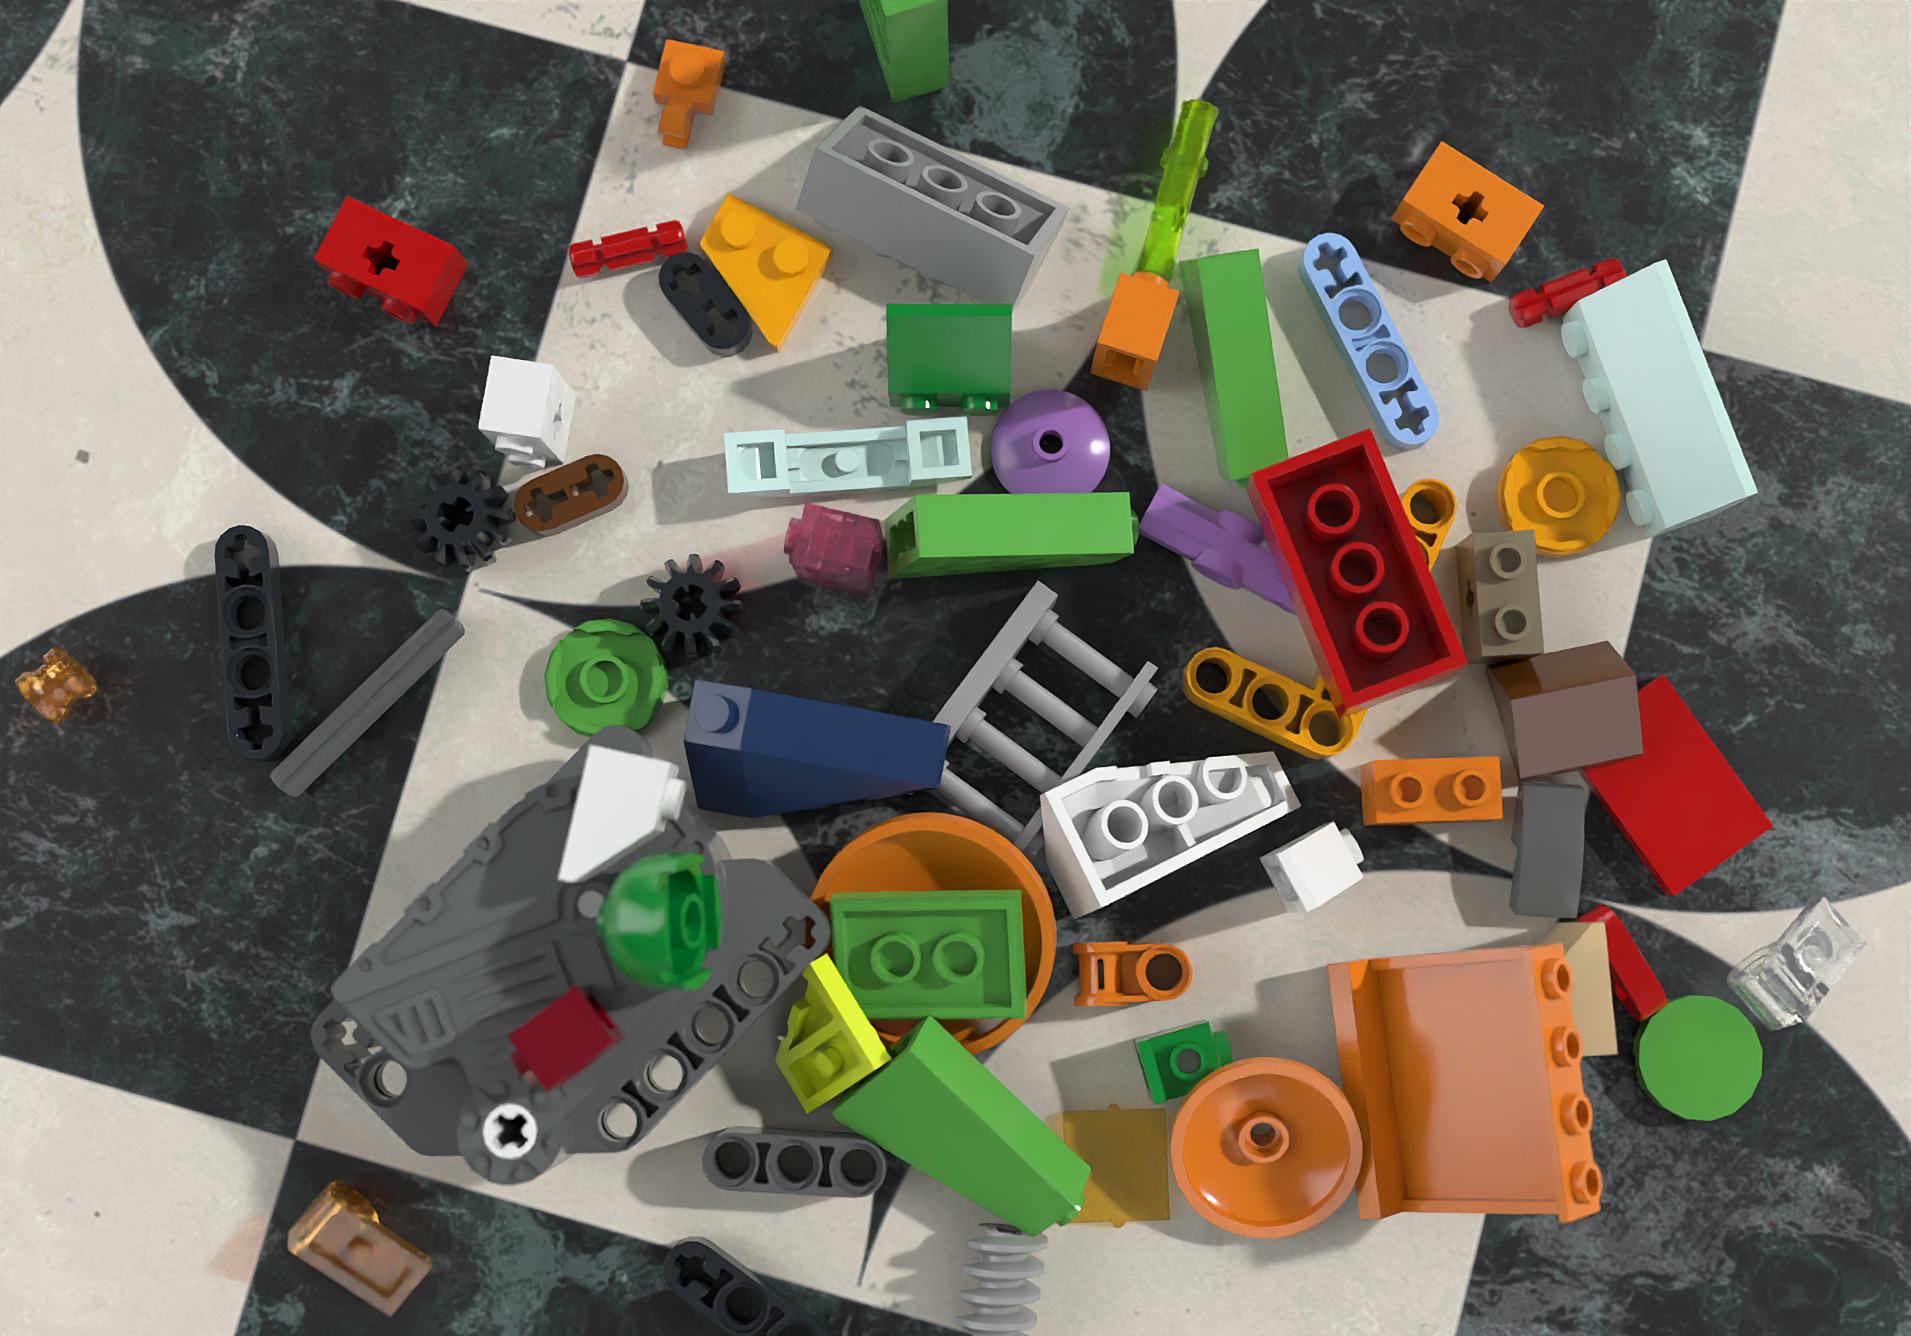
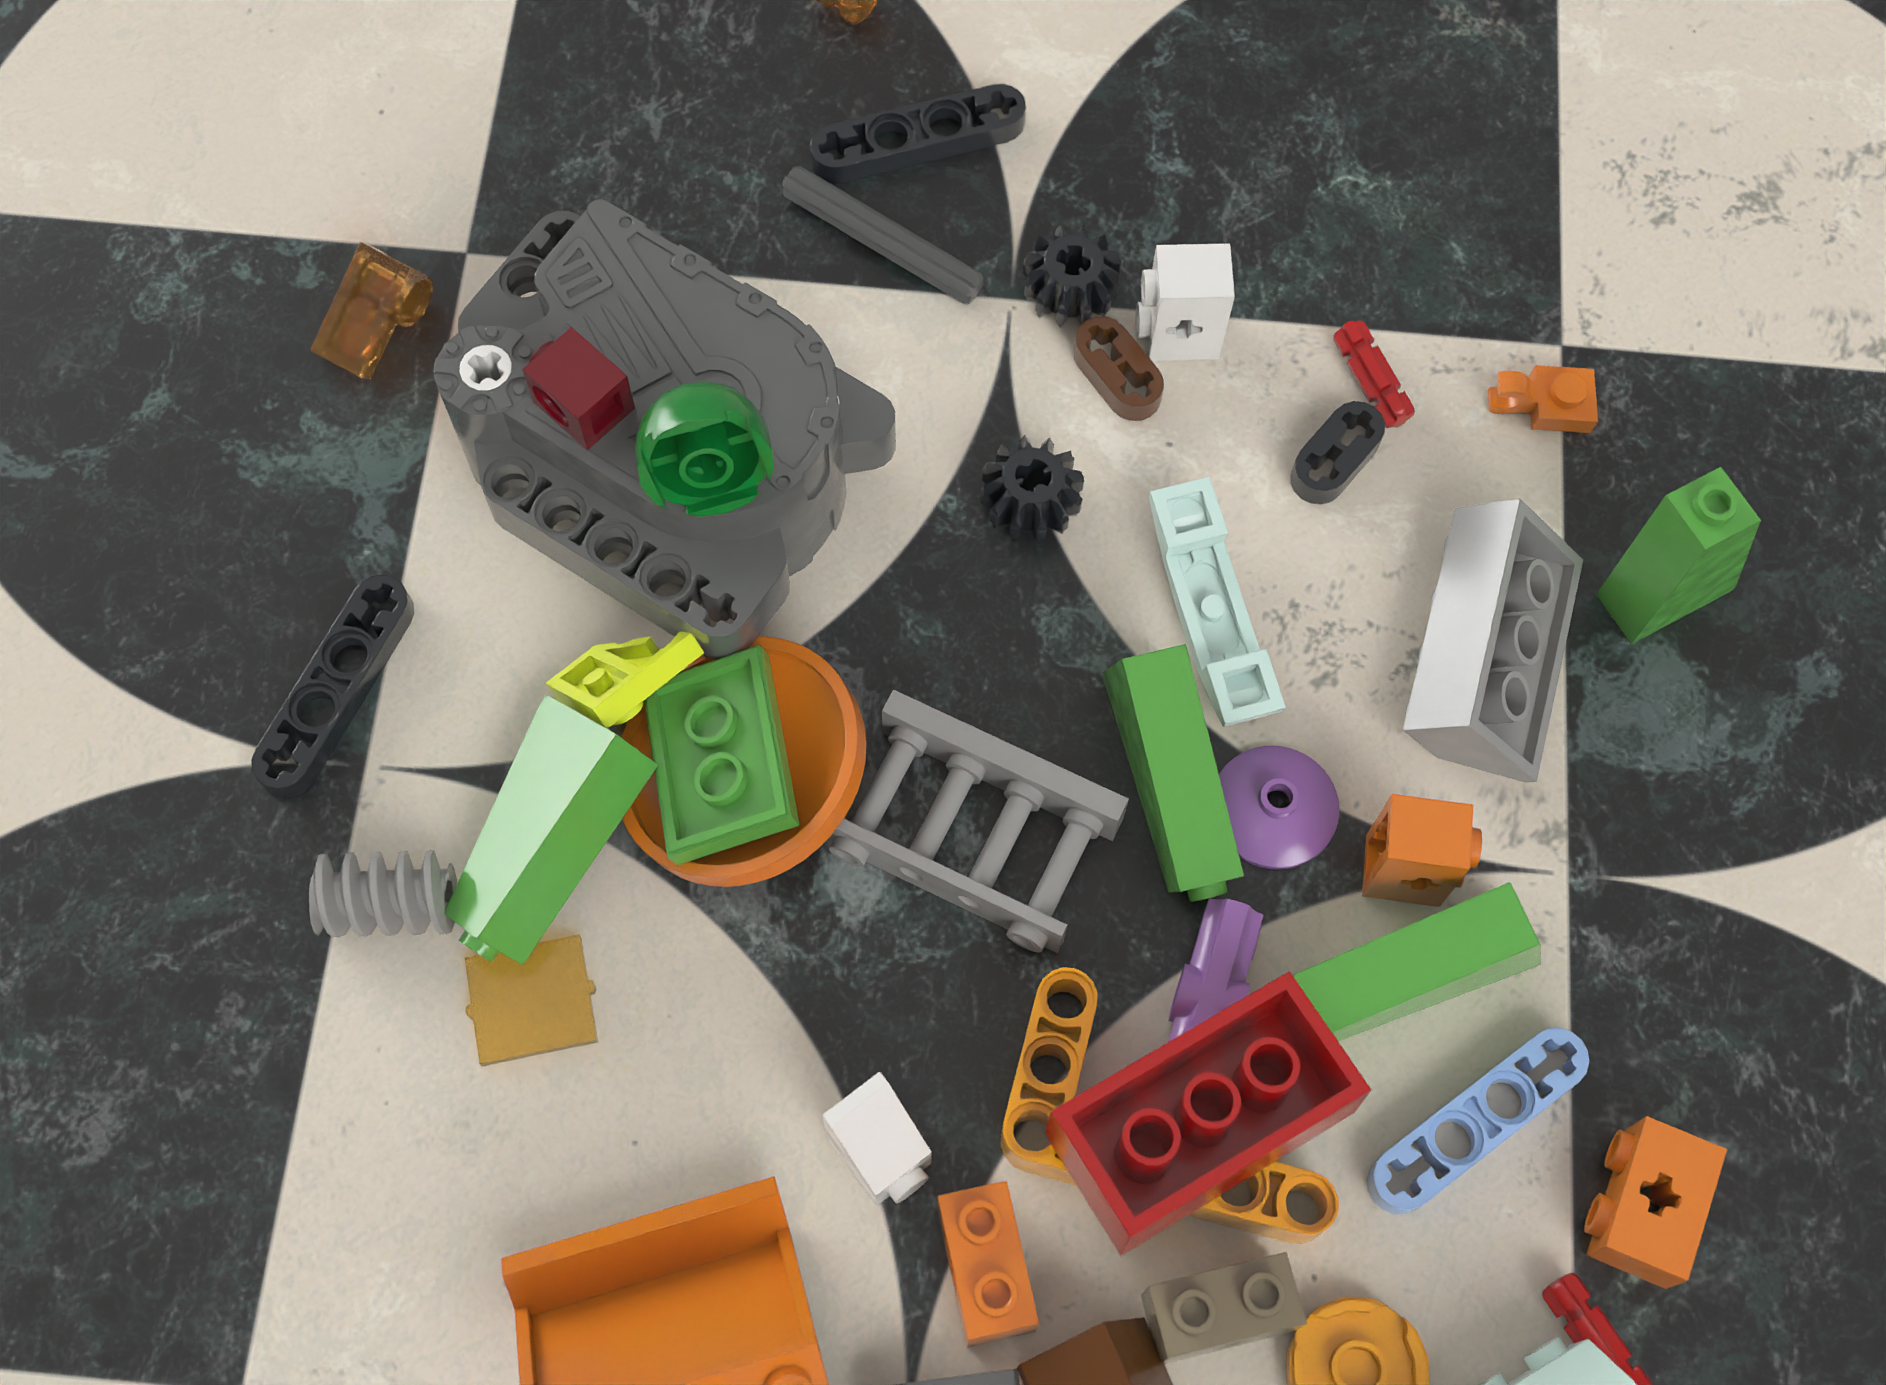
camera: 75 degrees right, 15 degrees down
red brick [313,196,468,326] -> none
bright green tile [544,619,669,738] -> none
white slope [558,745,685,883] -> none
dark blue wedge [683,680,951,820] -> none
light orange wing [699,193,834,352] -> none
dark grey beam [702,1126,888,1198] -> none
clear pink brick [784,502,884,599] -> none
green slope [886,304,1012,416] -> none
white wedge [1040,752,1301,919] -> none
orange piece [1071,941,1193,1006] -> none
green brick [1133,1019,1233,1104] -> none
clear neon green pin [1134,99,1219,282] -> none
orange dish [1169,1057,1362,1239] -> none

